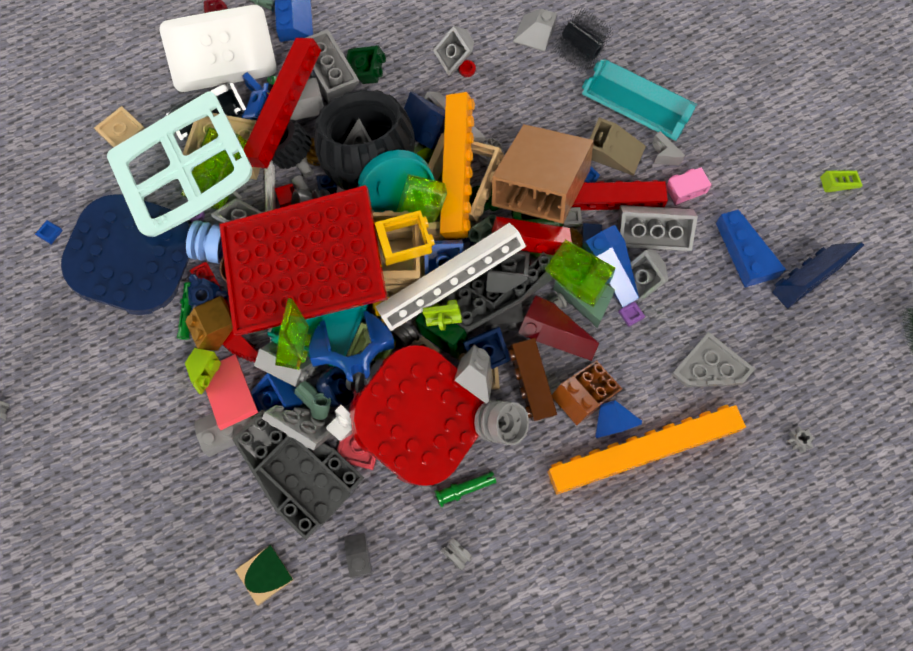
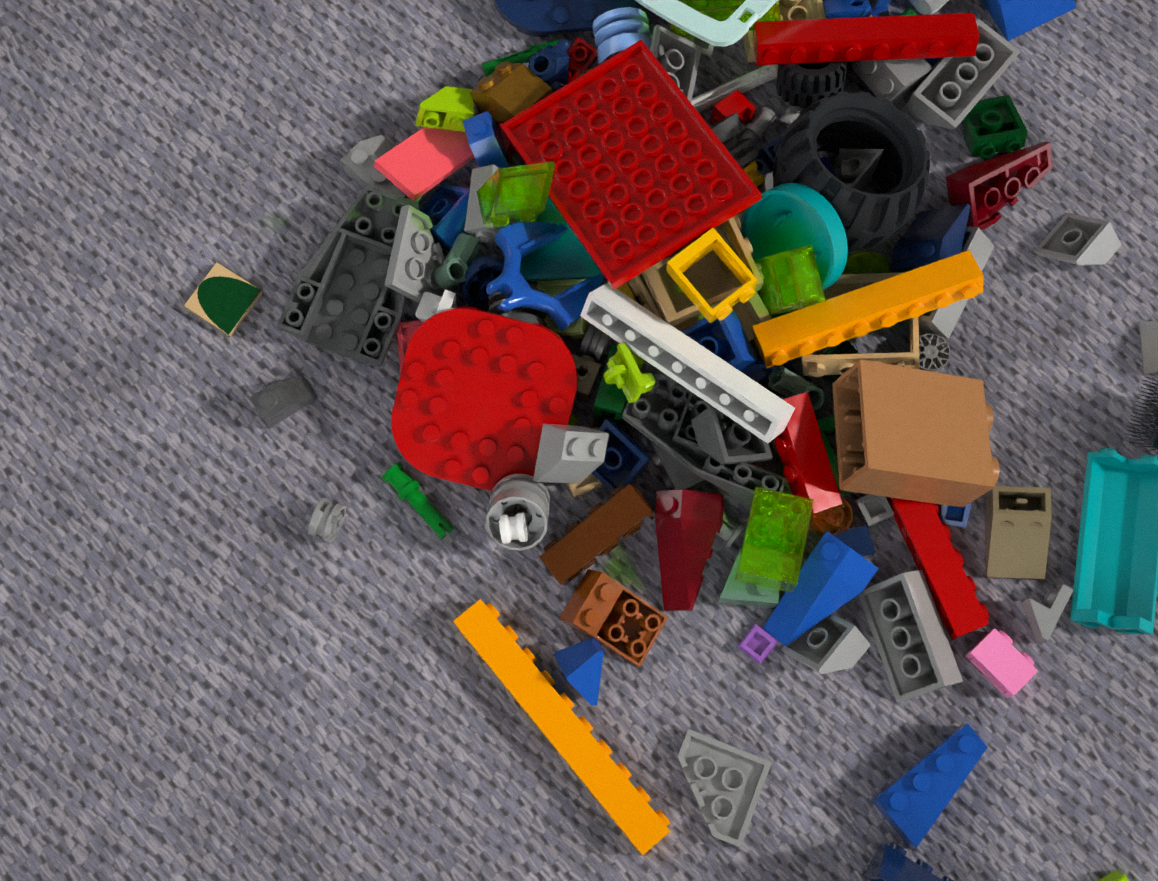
camera: 70 degrees right, 5 degrees up
red tile [459,60,476,77] -> none
none -> blue slope [463,111,512,173]
none -> white wheel [499,512,528,544]
none -> dark red wedge [946,141,1053,231]

